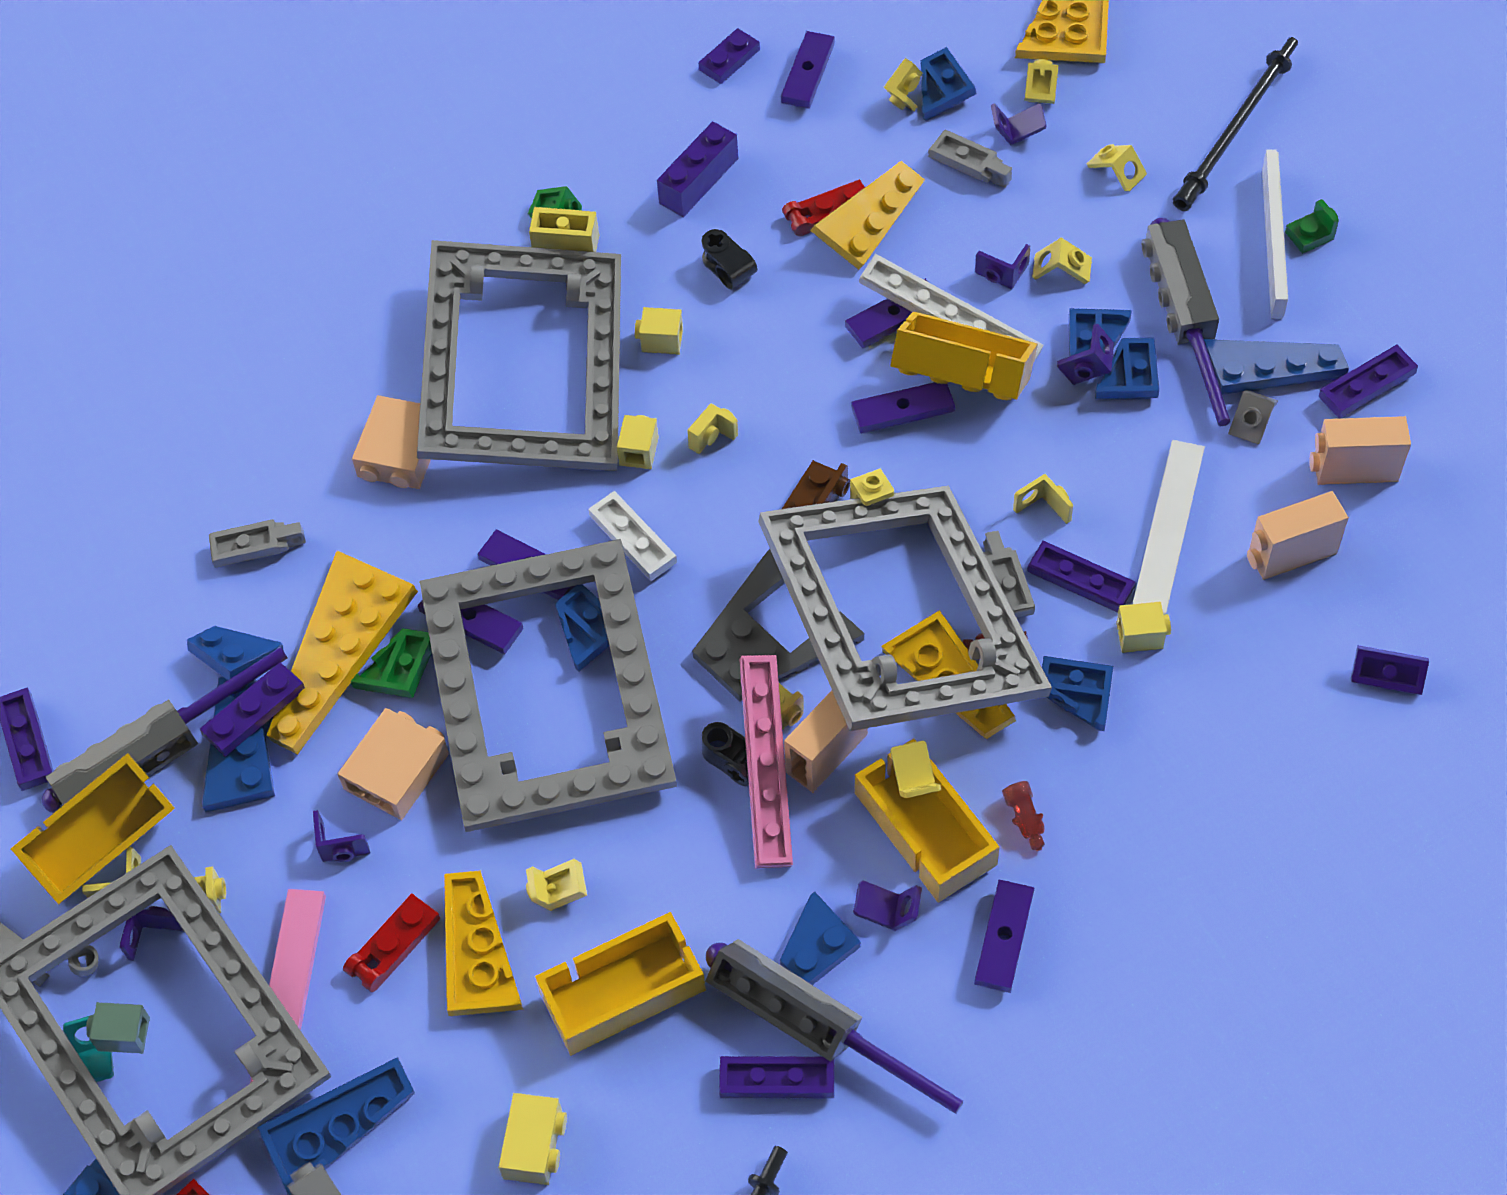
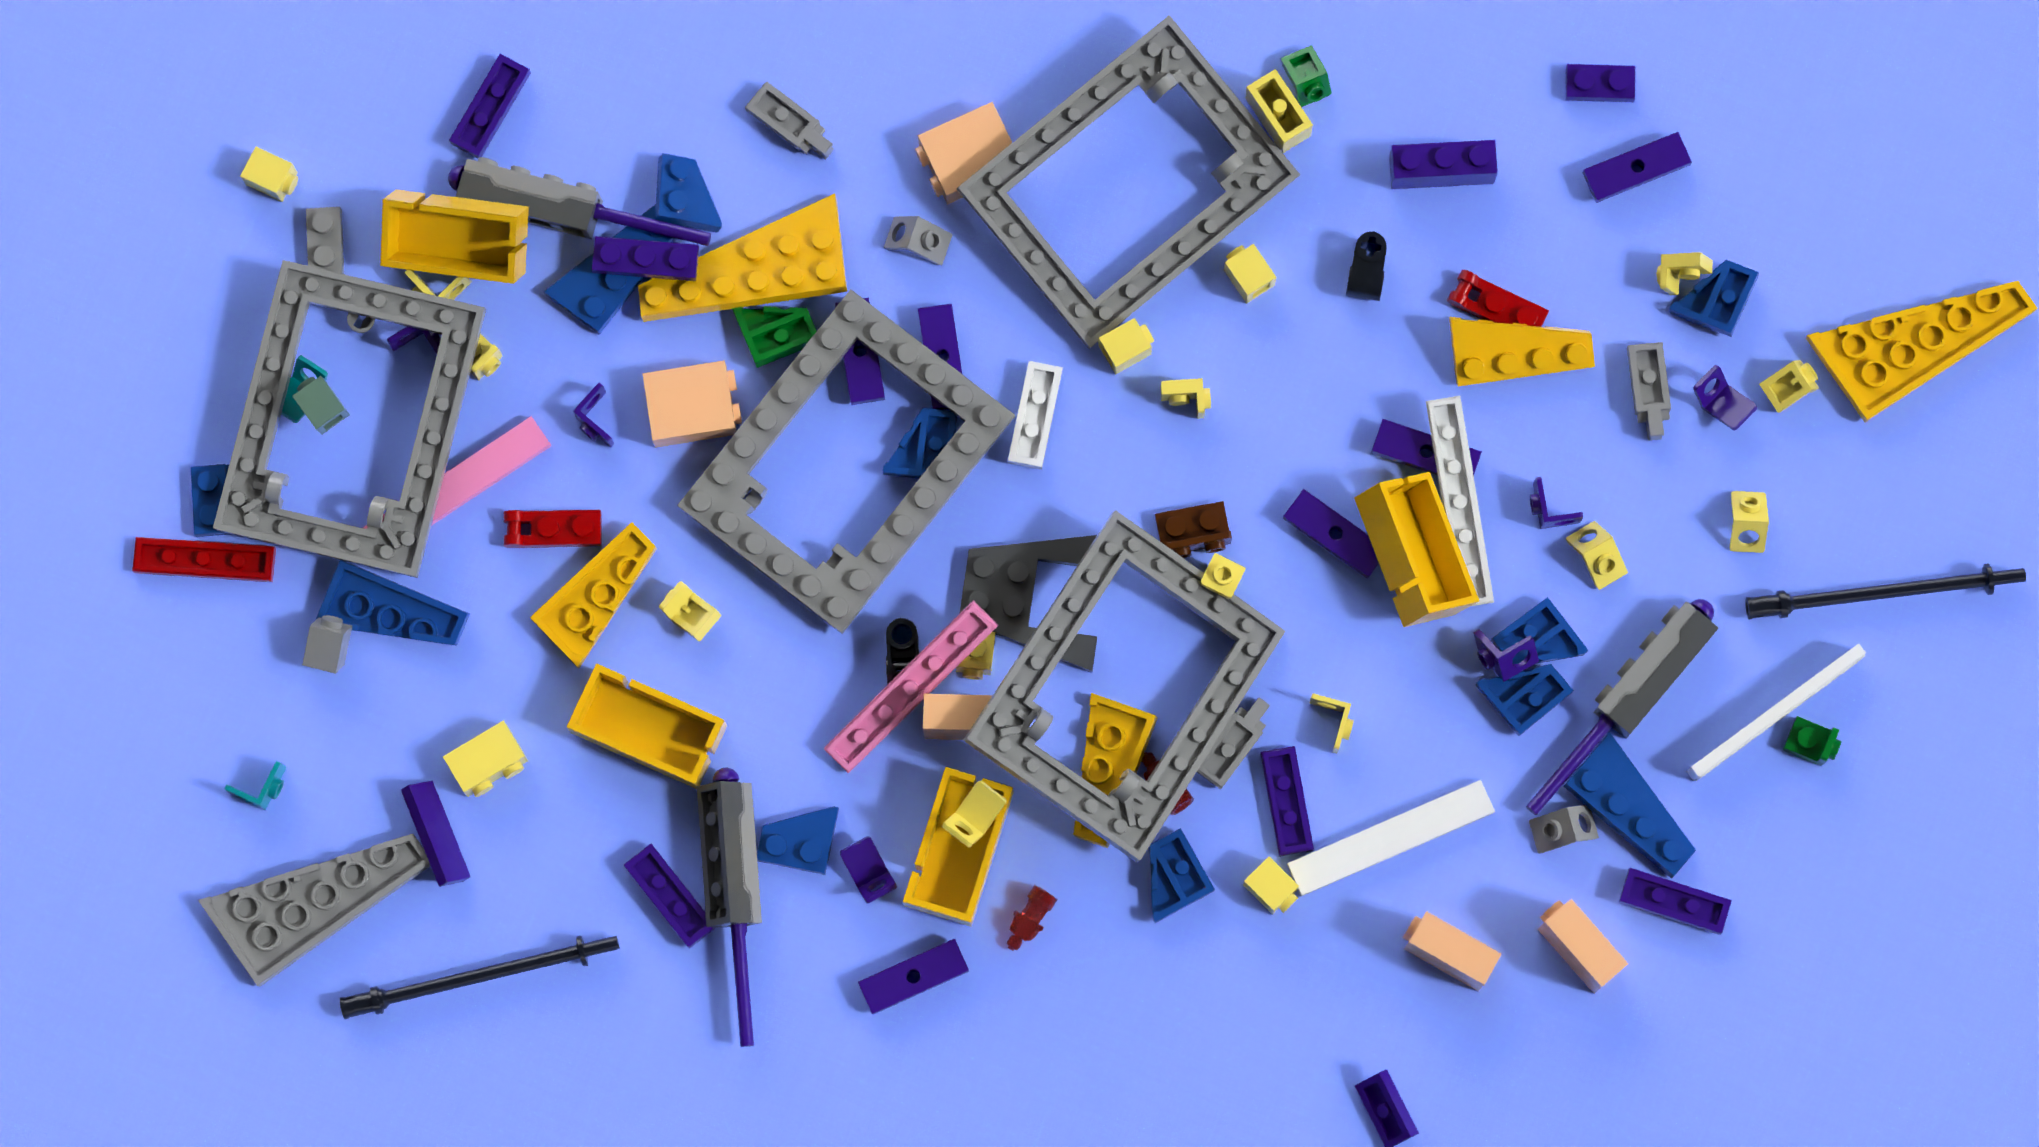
camera: 50 degrees right, 20 degrees up
none -> light grey bracket [884,216,952,265]

